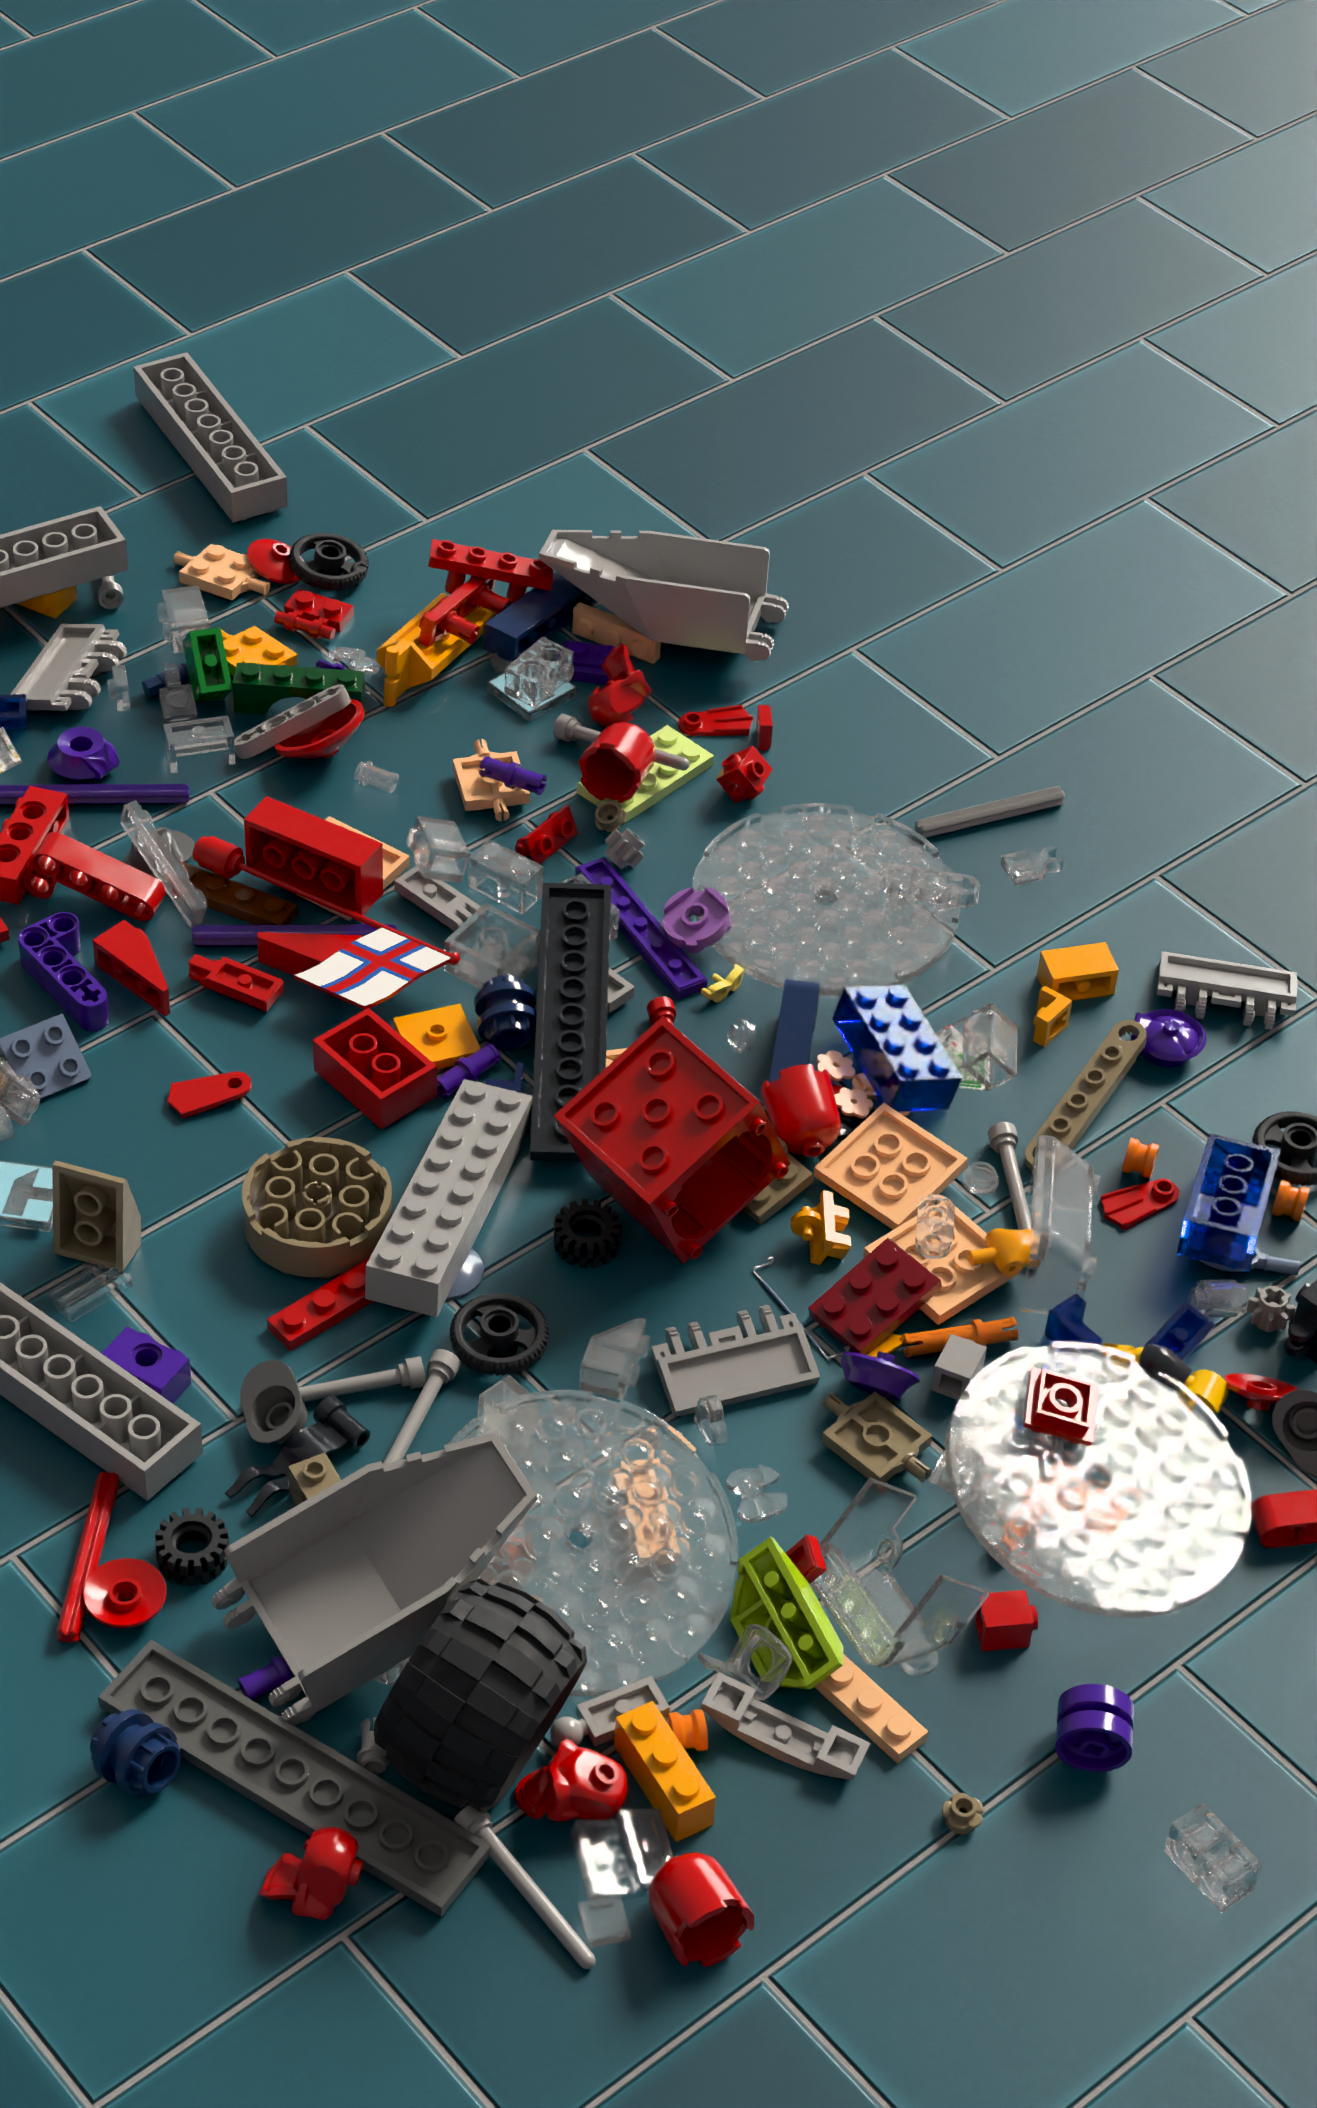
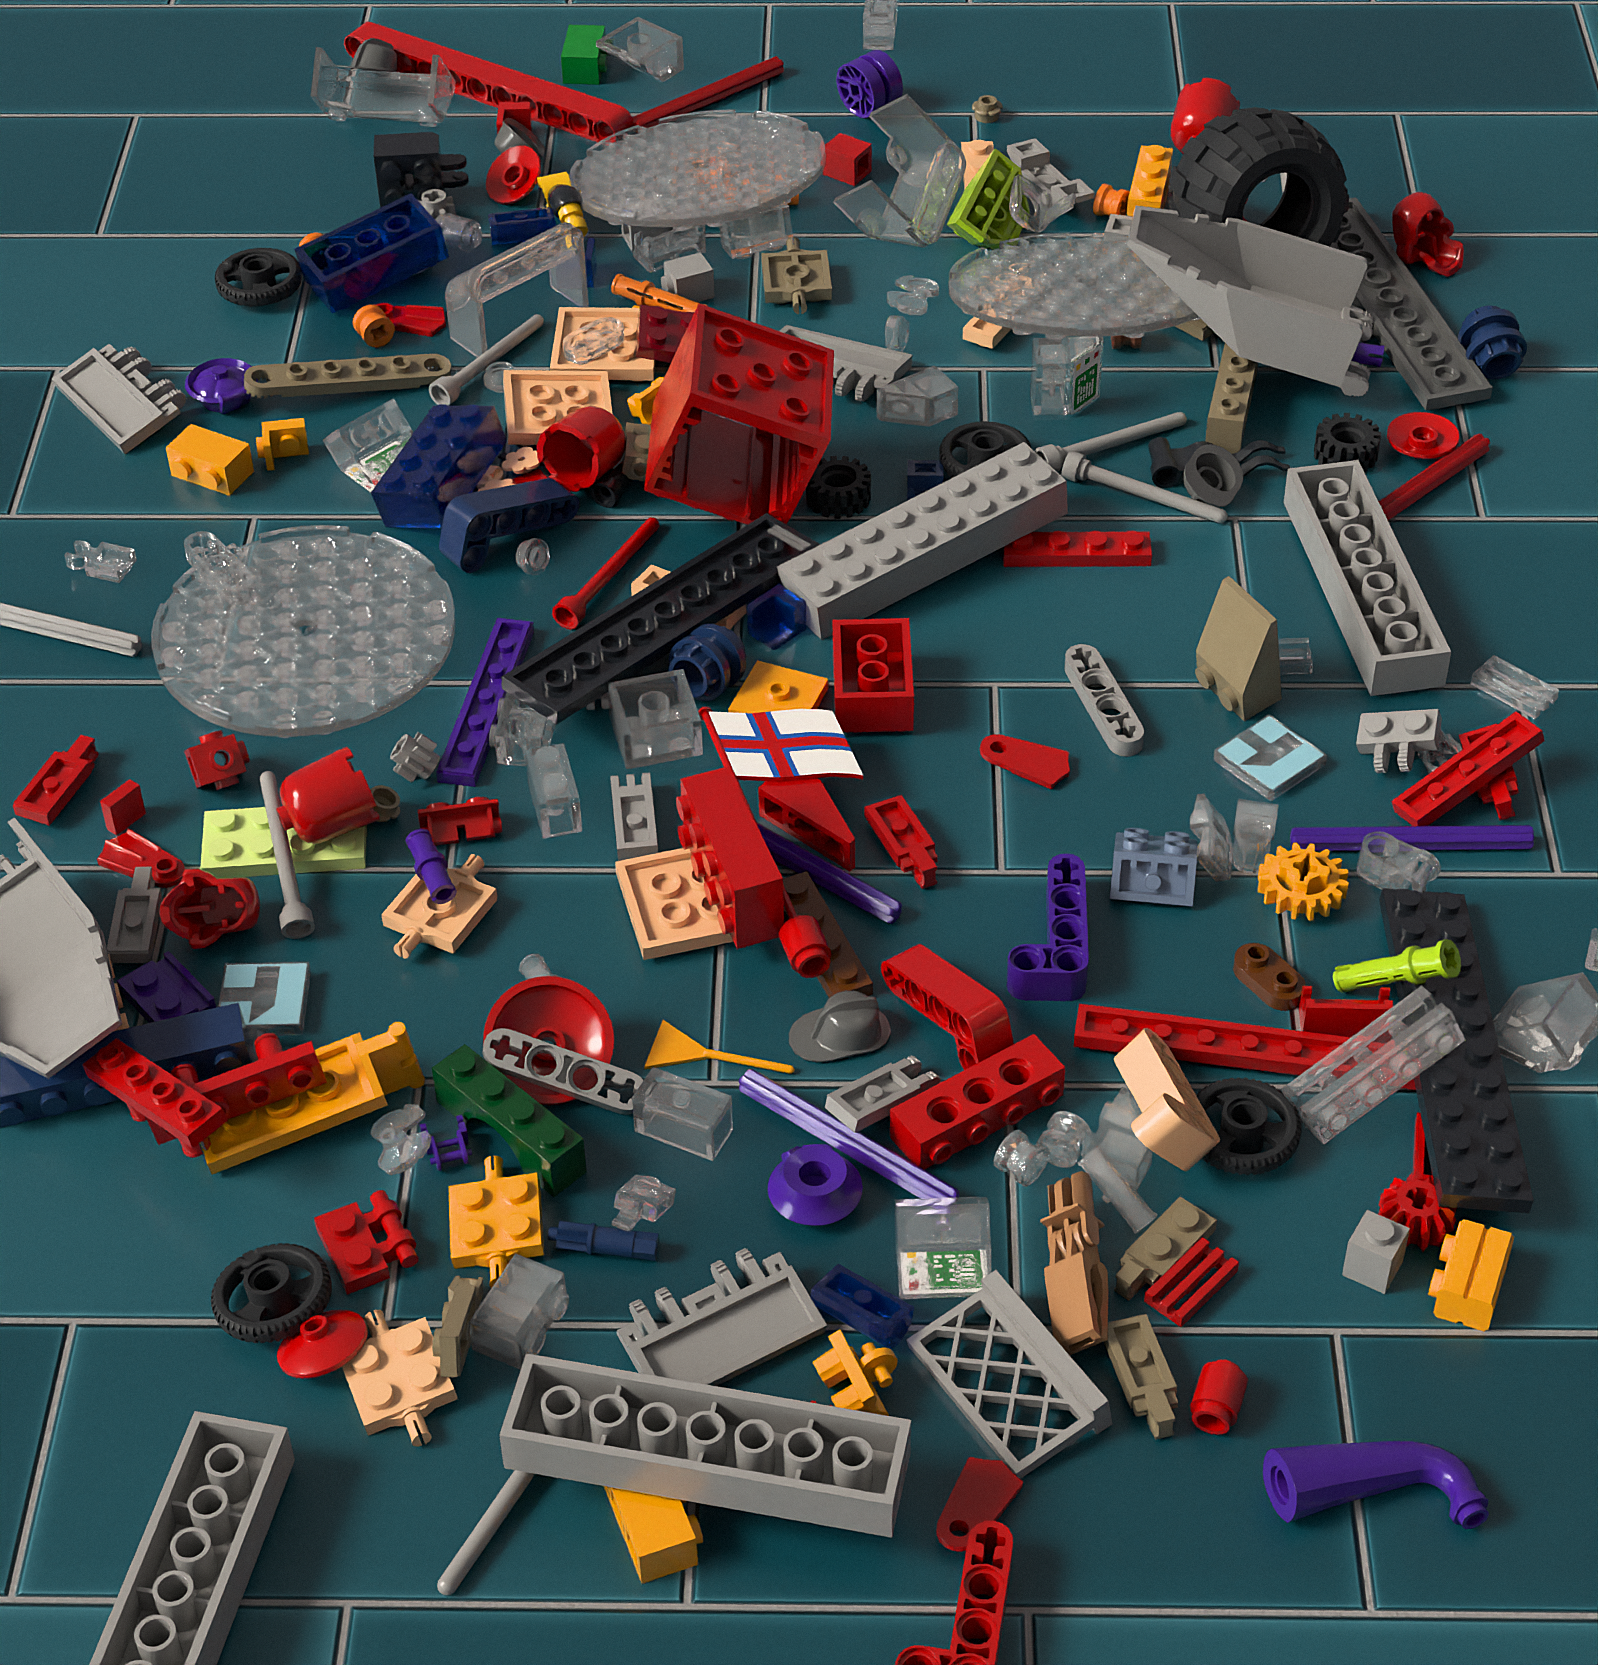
camera: 135 degrees left, 0 degrees up
red slope [93,920,170,1016] -> none
dark purple brick [102,1326,191,1403] -> none
clear plate [107,665,130,711] -> none
clear plate [120,800,207,928] -> none
green brick [182,627,233,703] -> none
dark tan brick [242,1137,392,1279] -> none
clear brick [407,816,470,883] -> none
dark purple pin [437,1043,501,1099] -> none
clear brick [504,637,574,708] -> none
medium lavender plate [662,887,732,953] -> none
light yellow piece [701,964,744,1003] -> none
red tile [785,1534,827,1584] -> none
dark purple piece [841,1351,921,1400] -> none
light orange piece [967,1228,1041,1277] -> none
red piece [1023,1367,1099,1447] -> none
none -> red hinge [13,735,99,826]
none -> light grey hinge [107,867,162,963]
none -> dark tan hinge [432,1276,483,1377]
none -> red axle [631,56,784,135]
none -> light orange piece [644,1020,795,1074]
none -> light grey hinge [825,1055,941,1133]
none -> dark blue slope [907,460,943,501]
none -> light grey beam [1064,644,1144,757]

